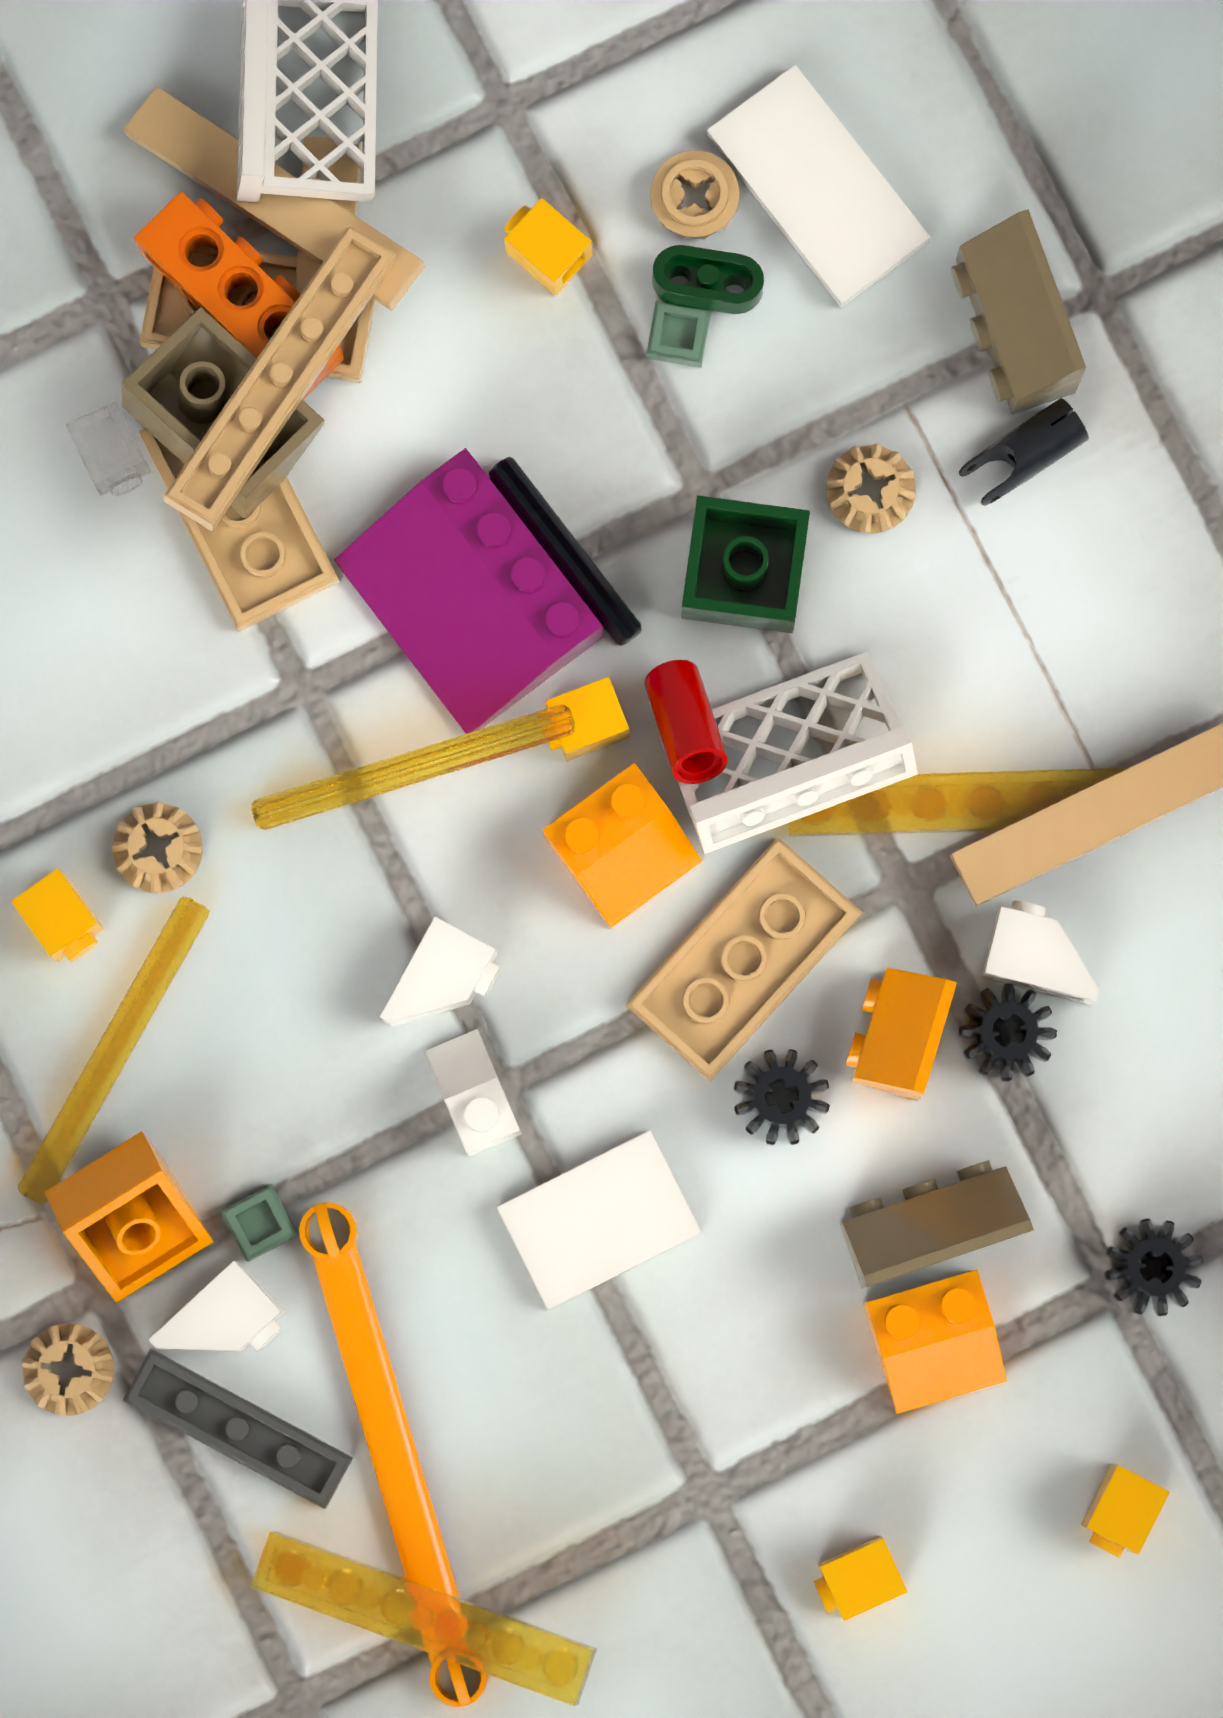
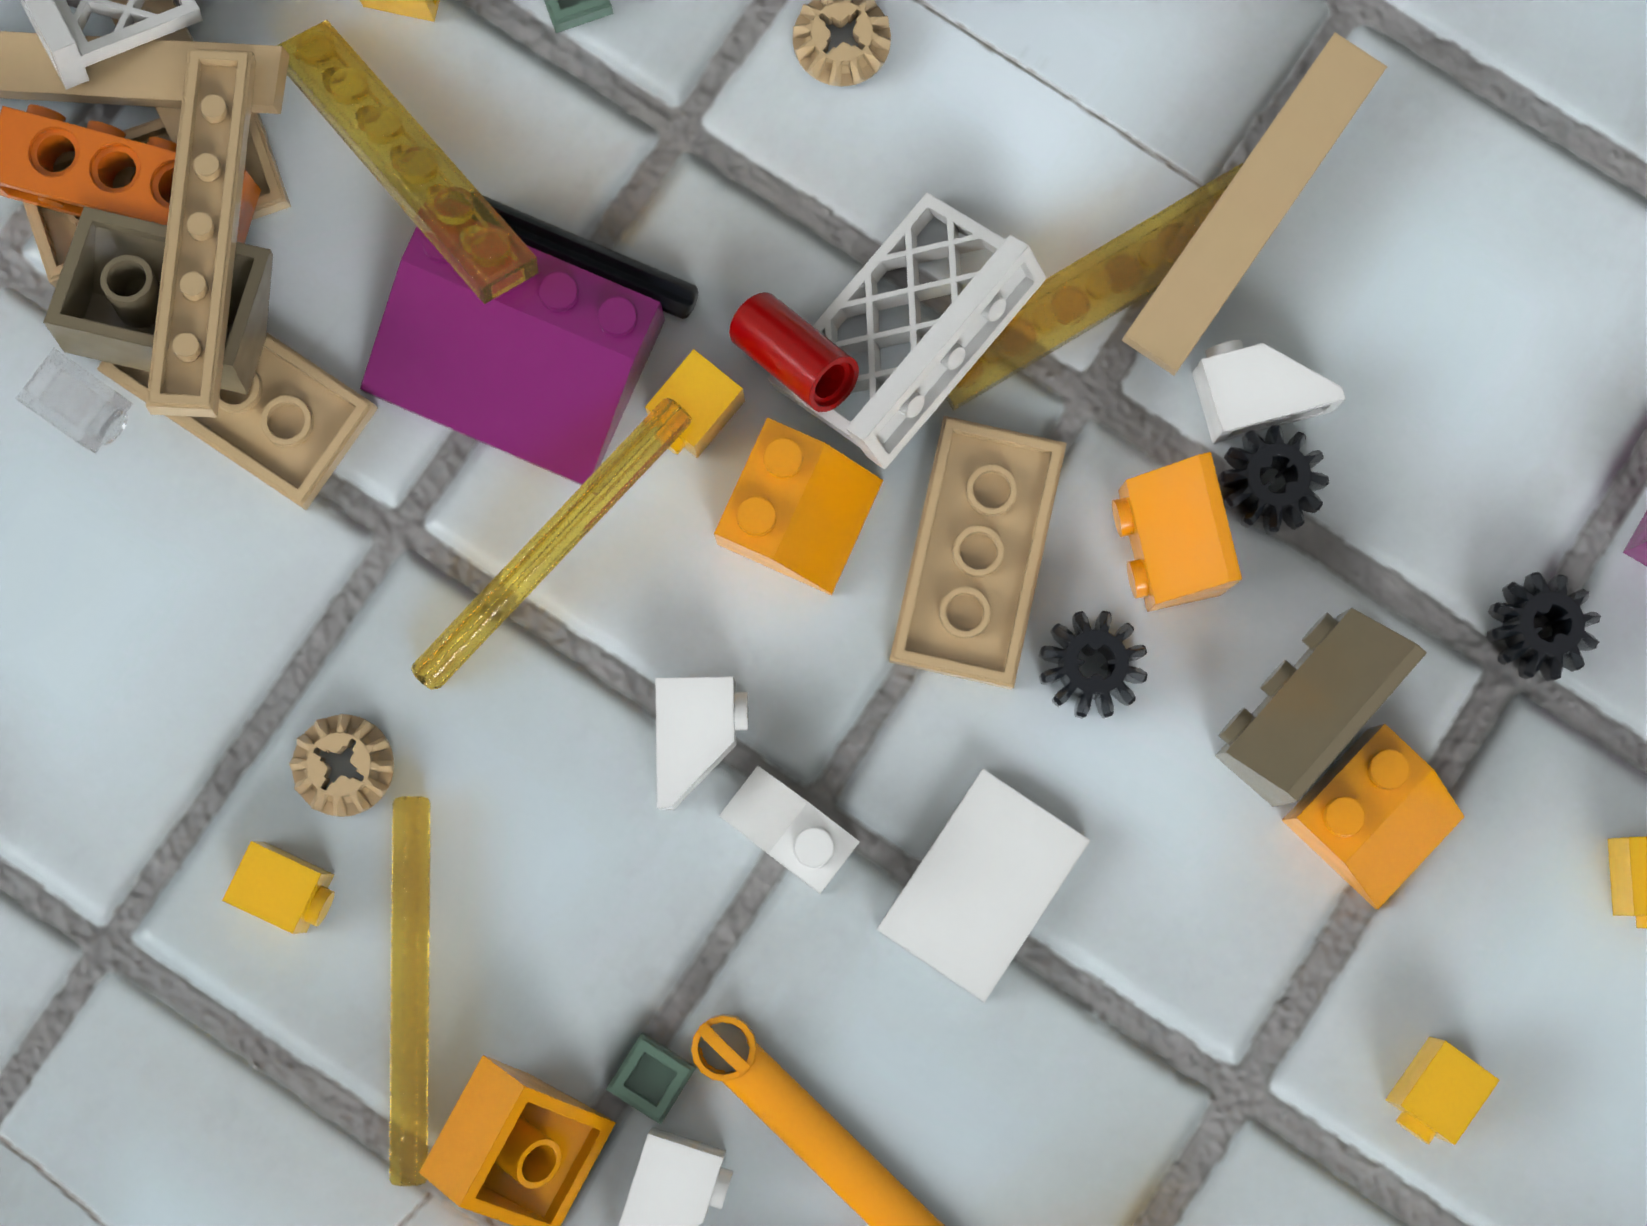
camera: 35 degrees left, 0 degrees up
dark green brick [681,495,810,634] -> none
none -> clear yellow plate [277,20,539,304]

